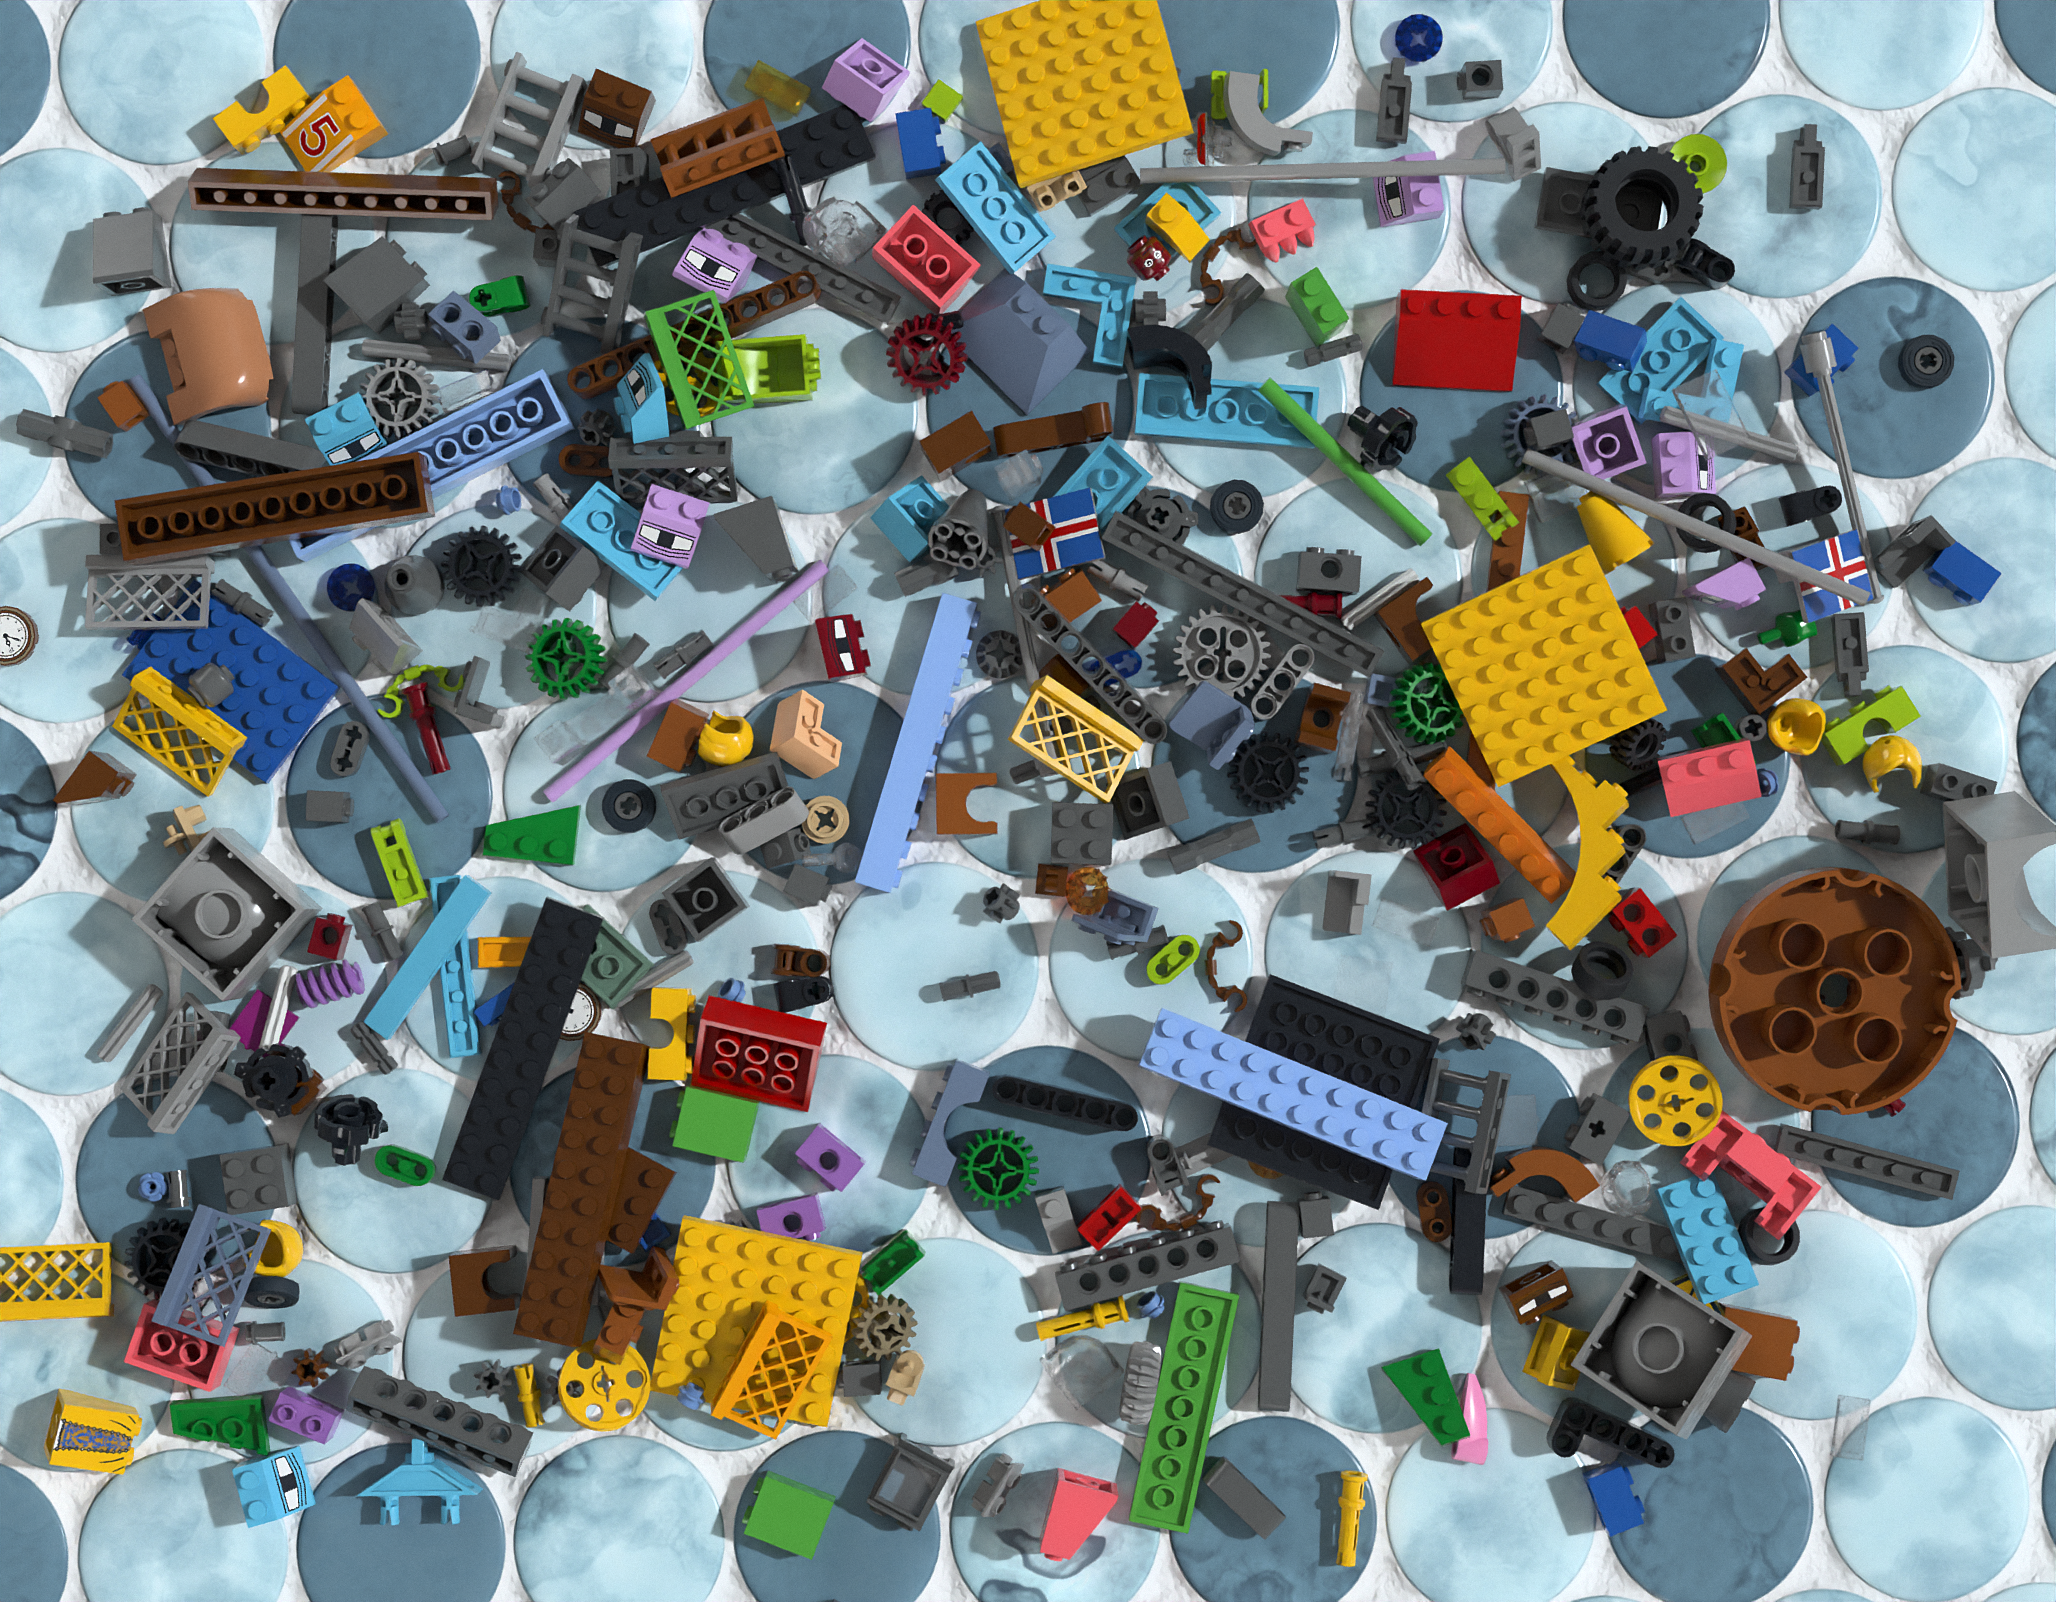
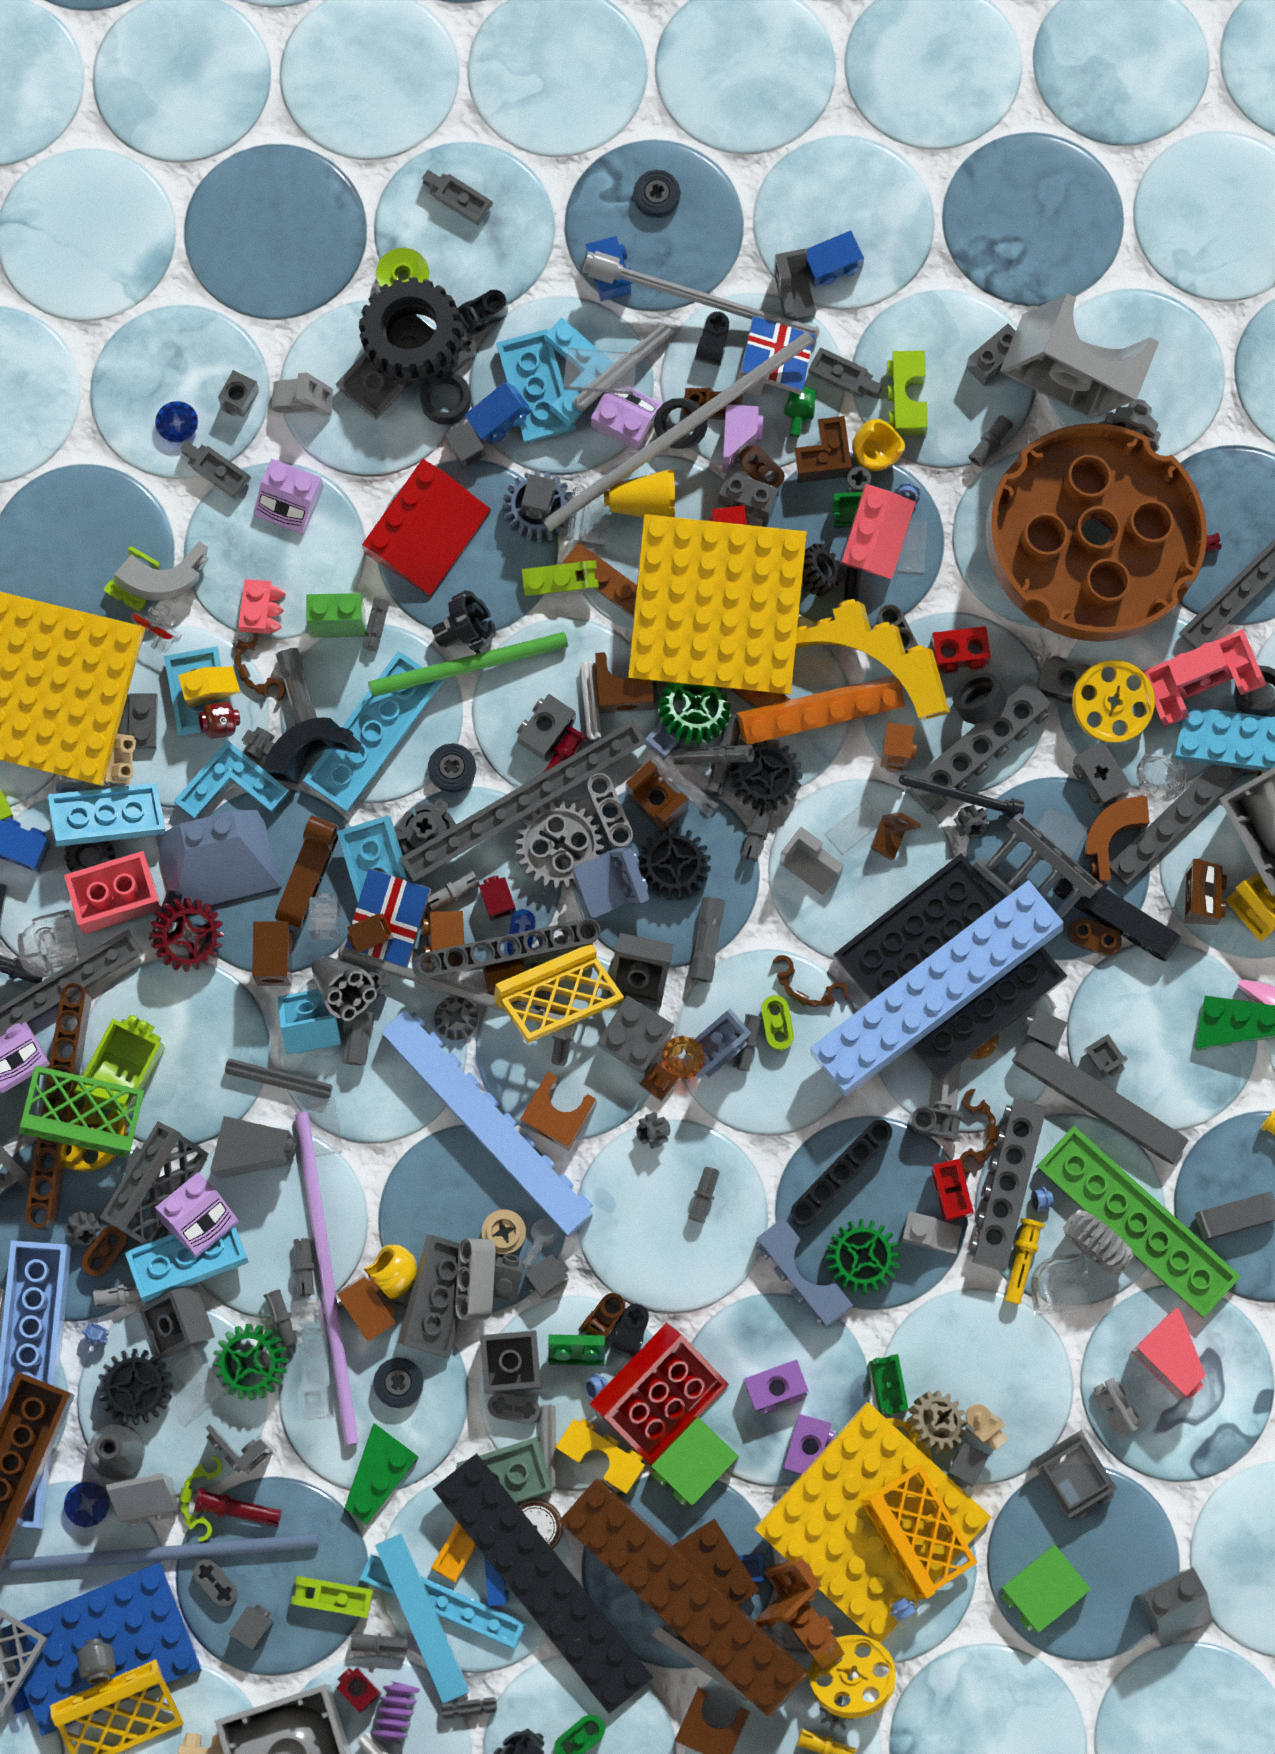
camera: 60 degrees left, 10 degrees down
dark grey pin [211,579,274,628] -> none
medium azure slope [614,353,670,444] -> none
light nougat panel [770,689,842,779] -> none
dark red slope [815,614,871,683] -> none
light grey piece [1140,158,1506,184] -> none
dark red slope [1413,823,1500,911] -> none
lavender slope [1571,403,1647,480] -> none
yellow piece [1862,735,1922,793] -> none
none -> dark grey axle [225,1059,333,1099]
none -> green plate [548,1334,605,1366]
none -> reddish brown plate [739,446,784,488]
none -> reddish brown bracket [870,812,921,860]
none -> black piece [899,774,1024,820]

